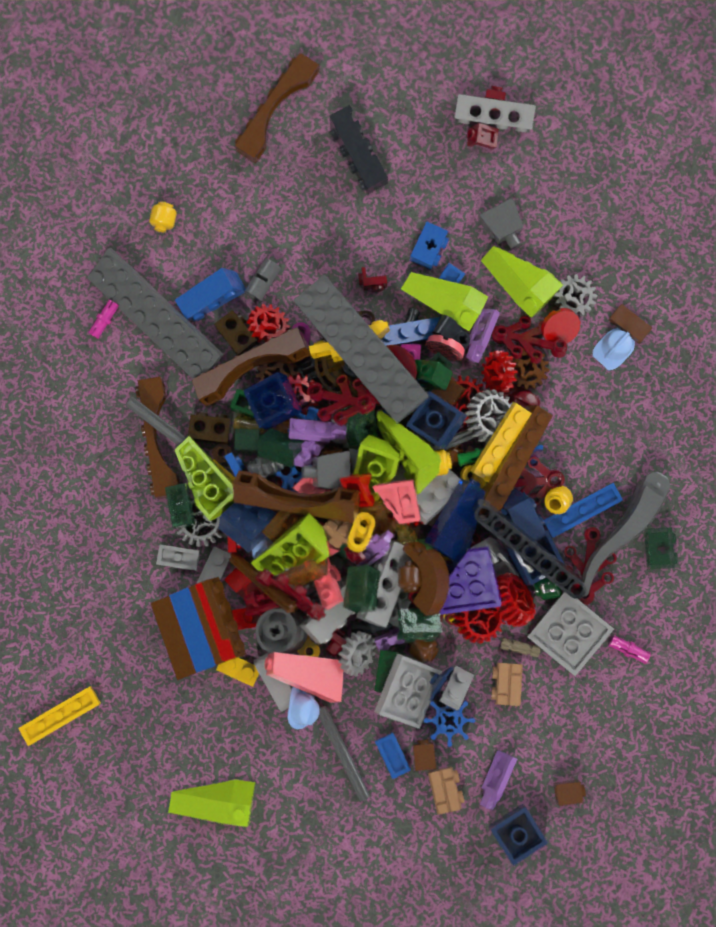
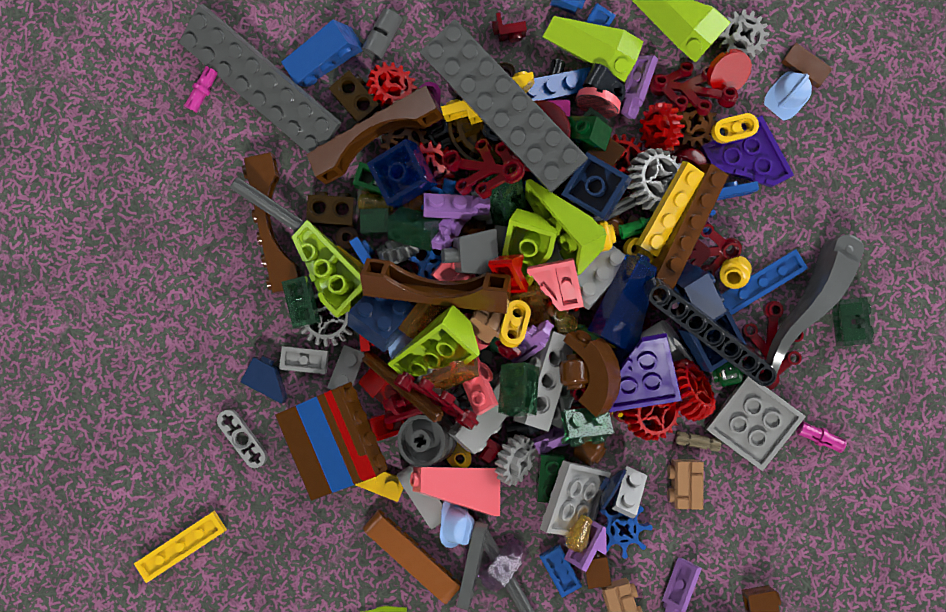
camera: 10 degrees left, 5 degrees up
none -> light grey beam [217,409,267,468]
none -> dark blue slope [240,355,288,404]
none -> dark orange beam [363,510,461,604]
none -> dark grey beam [457,521,488,611]
none -> clear purple bracket [478,537,529,591]
none -> medium lavender slope [564,517,607,572]
none -> clear yellow cone [565,515,593,553]
none -> dark purple plate [700,115,794,187]
none -> yellow plate [711,113,759,144]
none -> blue plate [717,181,759,201]

